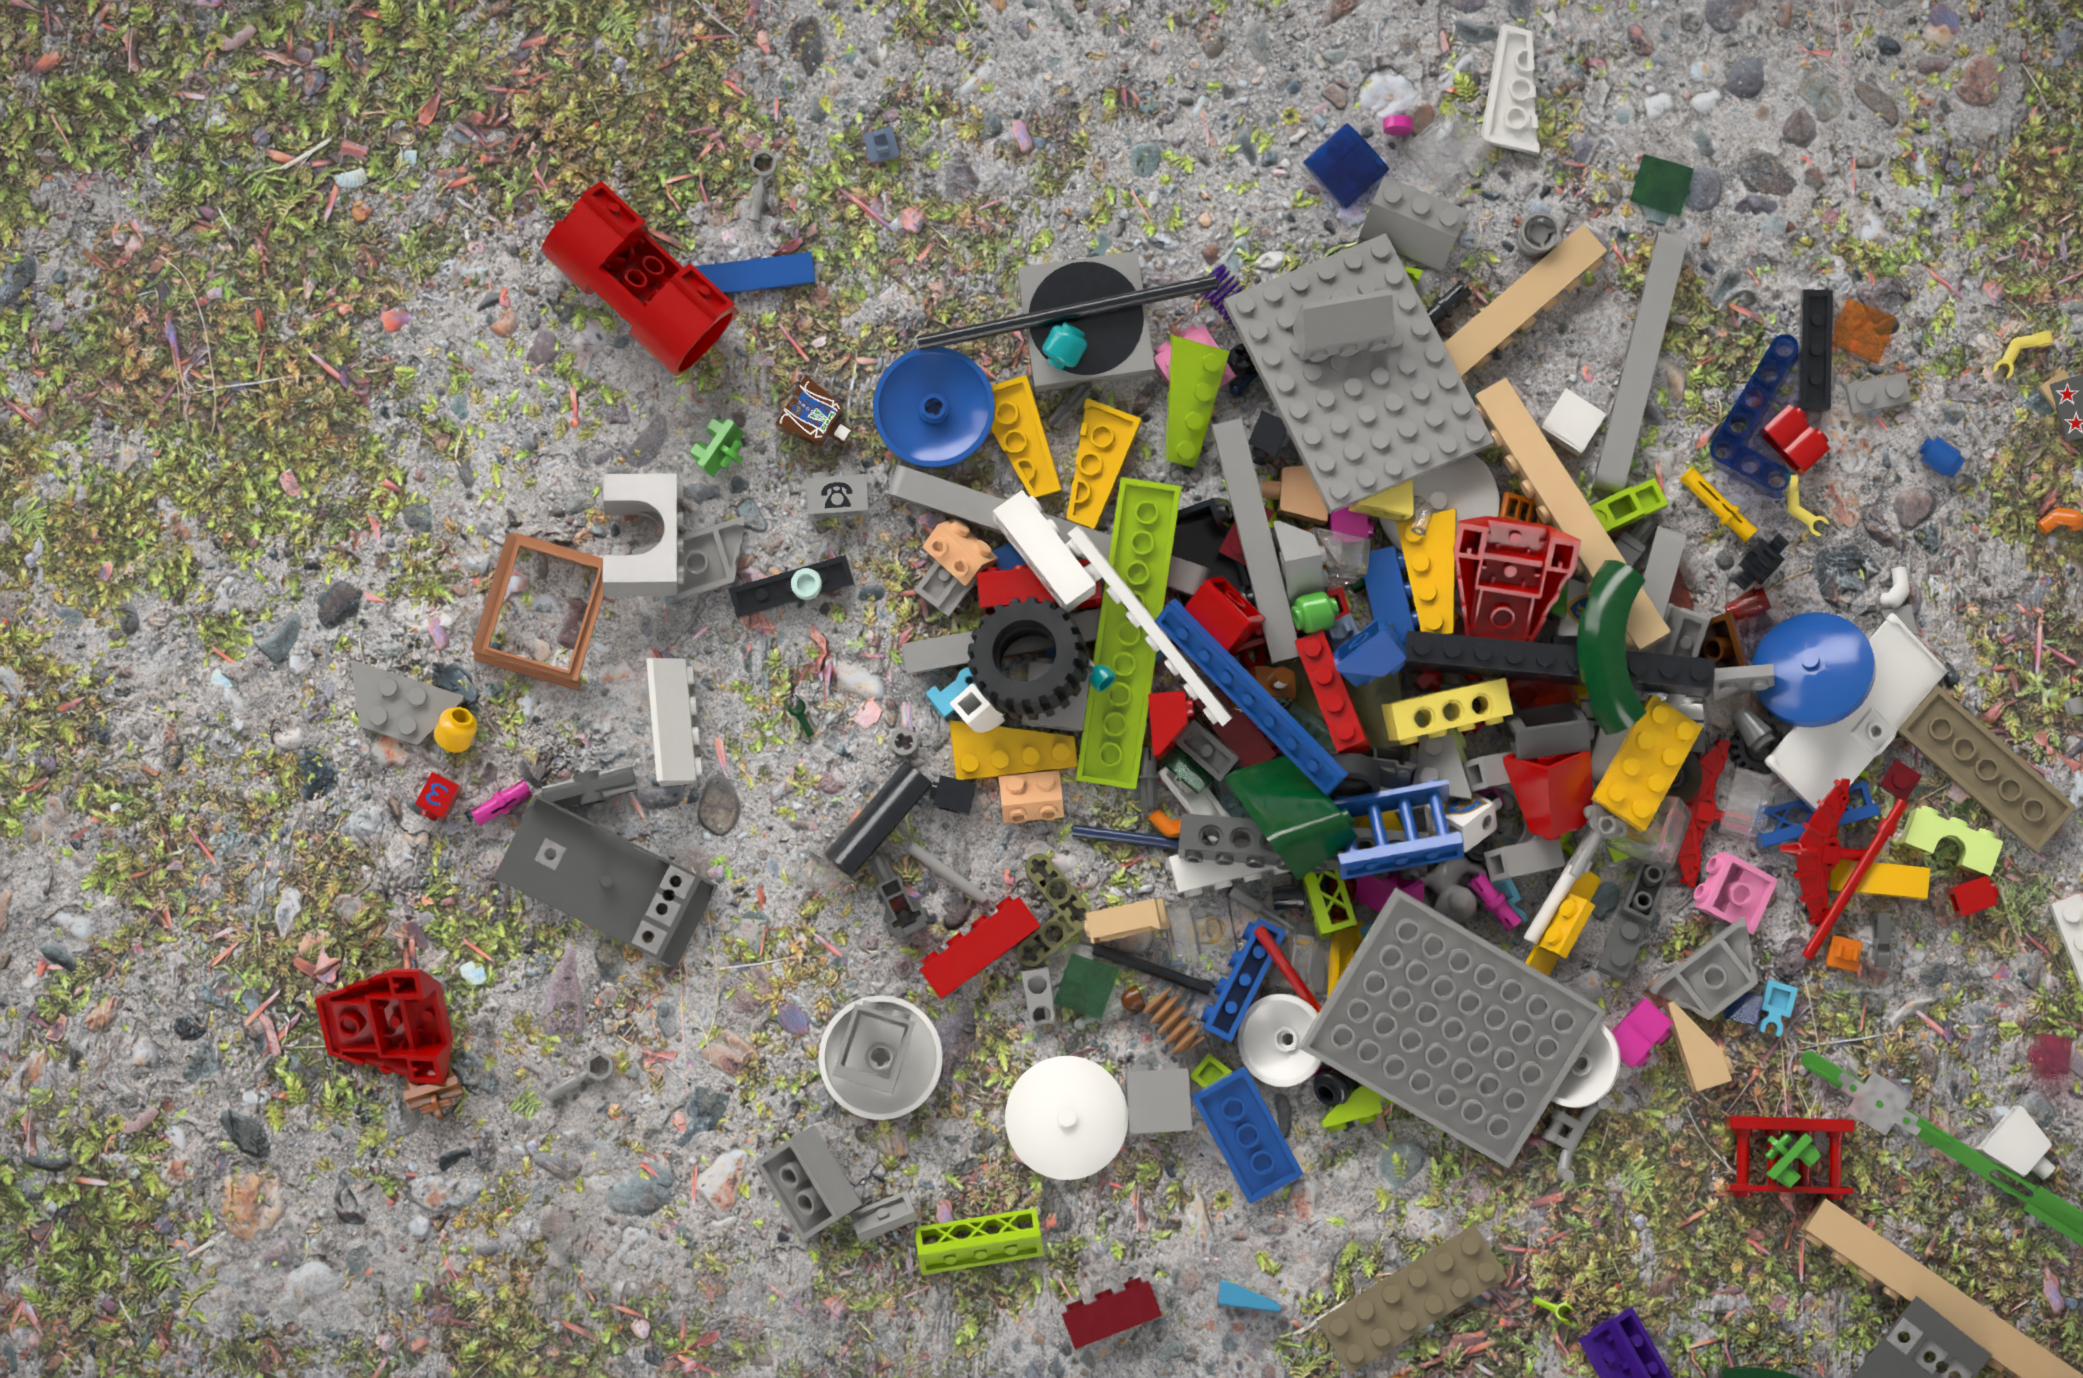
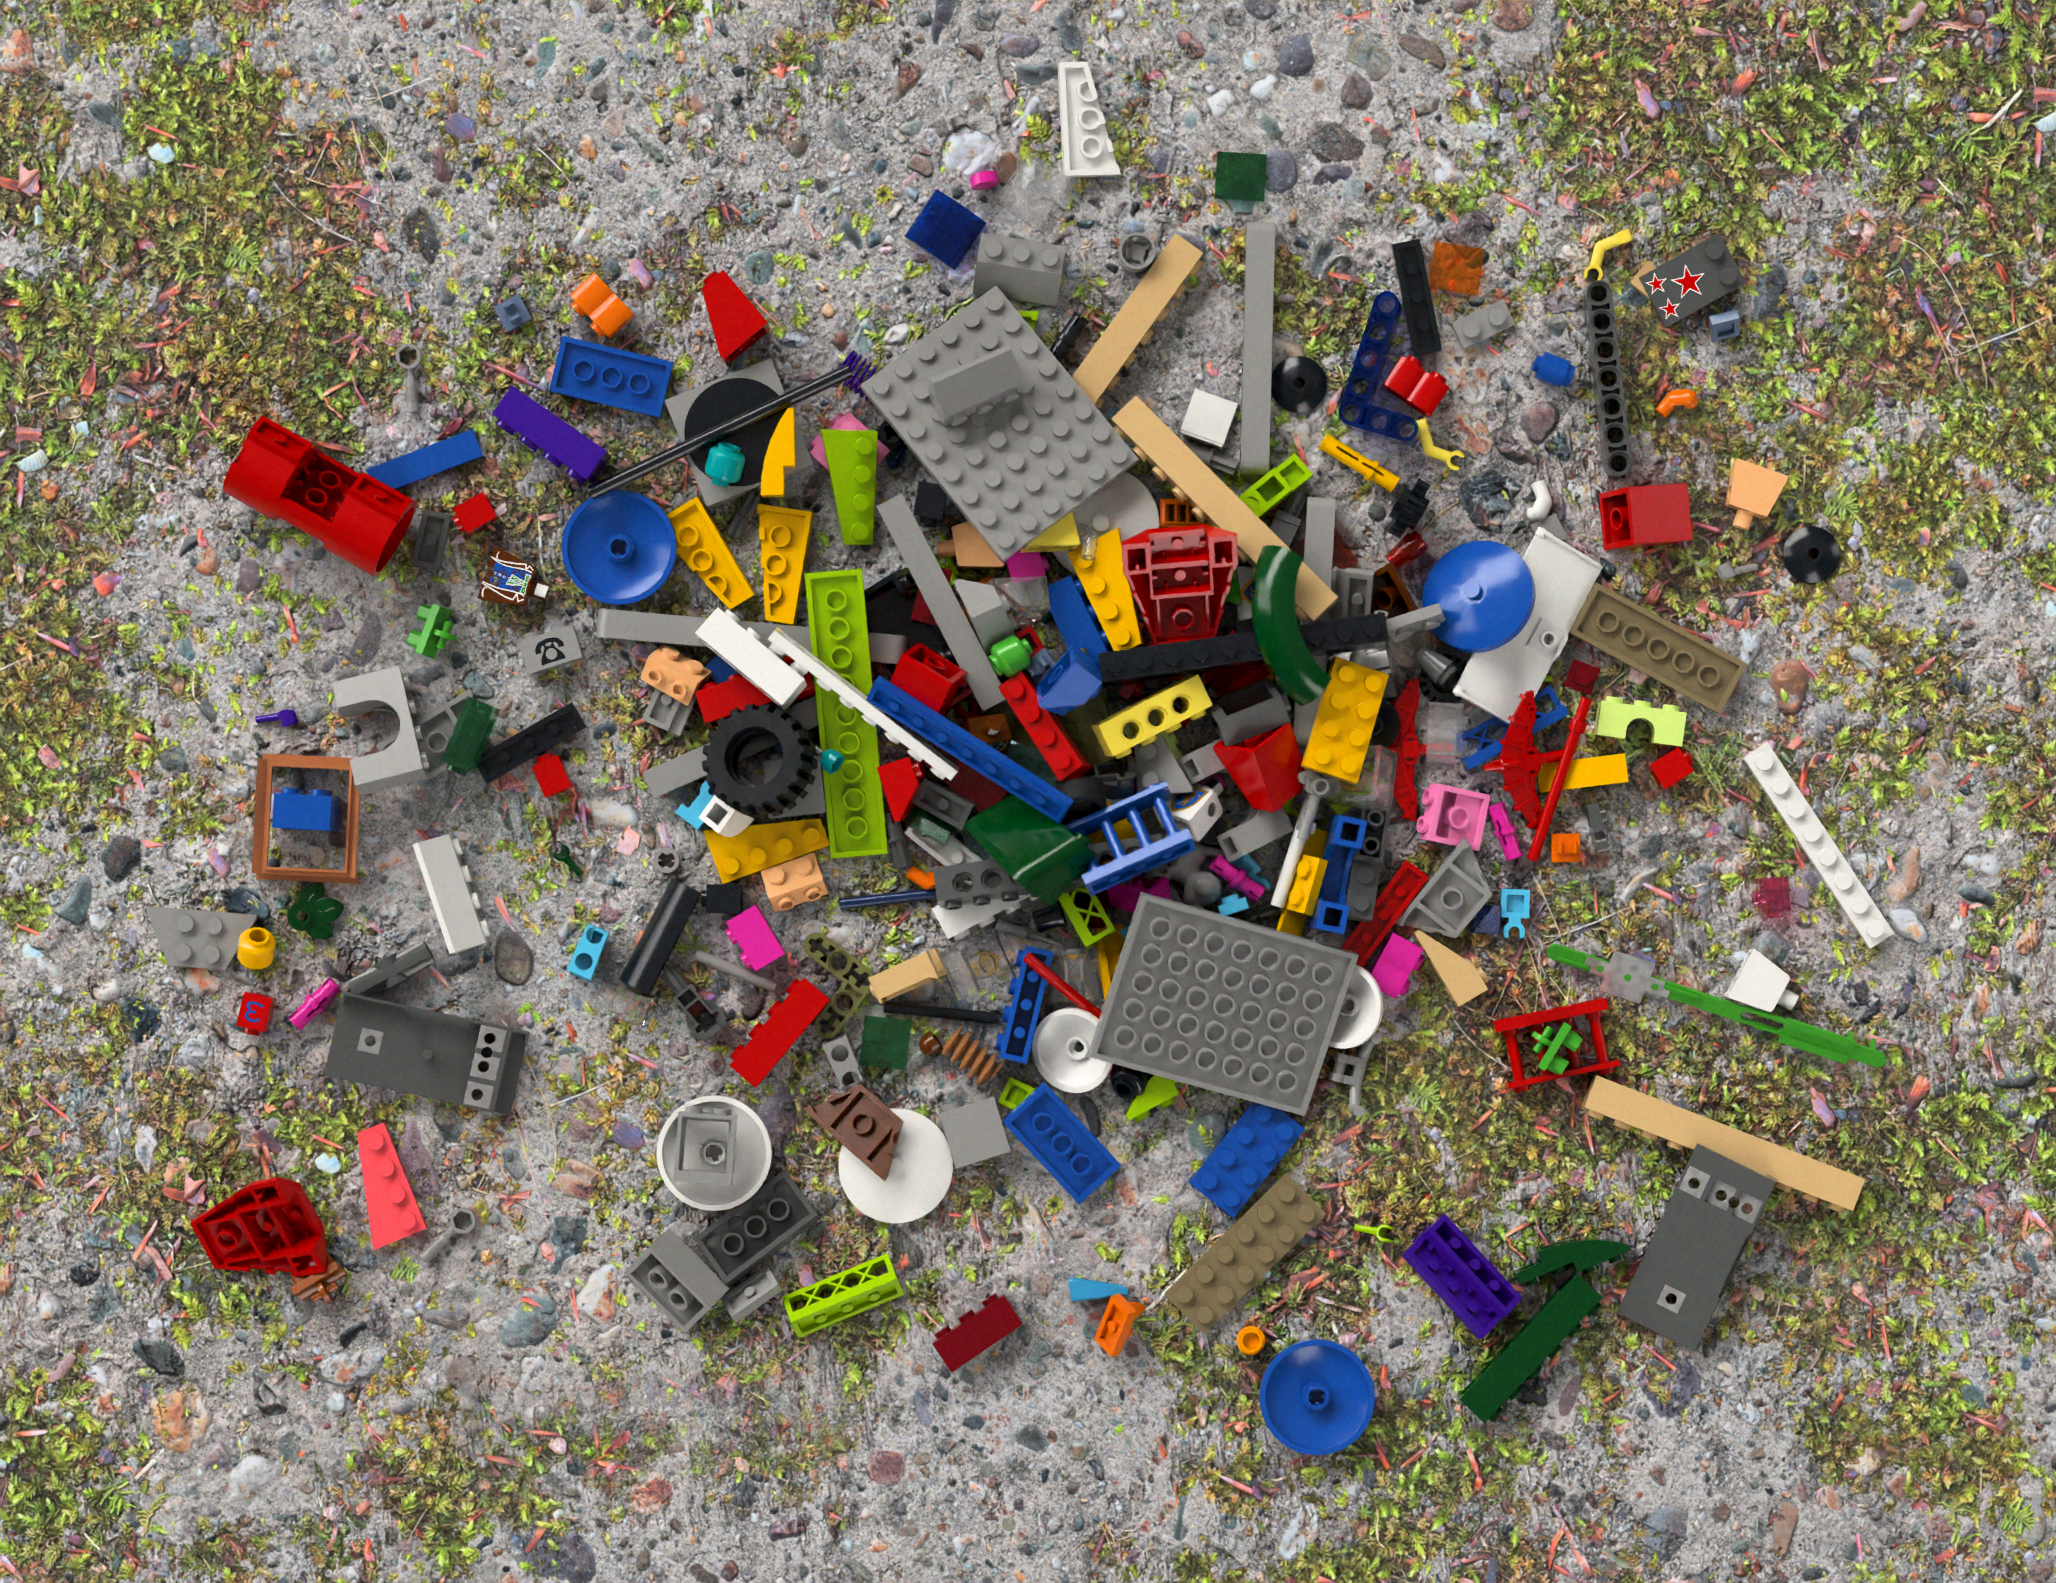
camera: 10 degrees left, 5 degrees up
light aqua tile [791,568,822,600] -> none
none -> dark purple hand [256,709,298,728]
none -> blue slope [272,788,340,832]
none -> dark green plate [287,883,344,940]
none -> coral wing [357,1122,428,1250]
none -> dark grey plate [411,509,453,571]
none -> clear green window [441,697,500,776]
none -> red brick [452,492,500,536]
none -> dark purple brick [492,386,611,485]
none -> red brick [531,752,574,798]
none -> blue plate [549,336,674,419]
none -> medium azure leg [567,923,610,983]
none -> orange brick [569,273,635,339]
none -> dark grey slope [693,1170,822,1287]
none -> red slope [701,270,771,366]
none -> dark pink brick [725,905,786,972]
none -> yellow slope [761,408,796,498]
none -> reddish brown wing [804,1084,904,1181]
none -> orange tile [1094,1293,1146,1357]
none -> light grey axle [1186,440,1238,476]
none -> blue plate [1189,1102,1305,1218]
none -> medium azure plate [1217,894,1249,916]
none -> dark grey piece [1231,902,1281,923]
none -> black dish [1271,356,1327,413]
none -> blue arch [1308,815,1367,934]
none -> red plate [1340,860,1429,967]
none -> dark pink pin [1488,802,1523,861]
none -> dark grey beam [1583,280,1632,478]
none -> red slope [1598,483,1693,550]

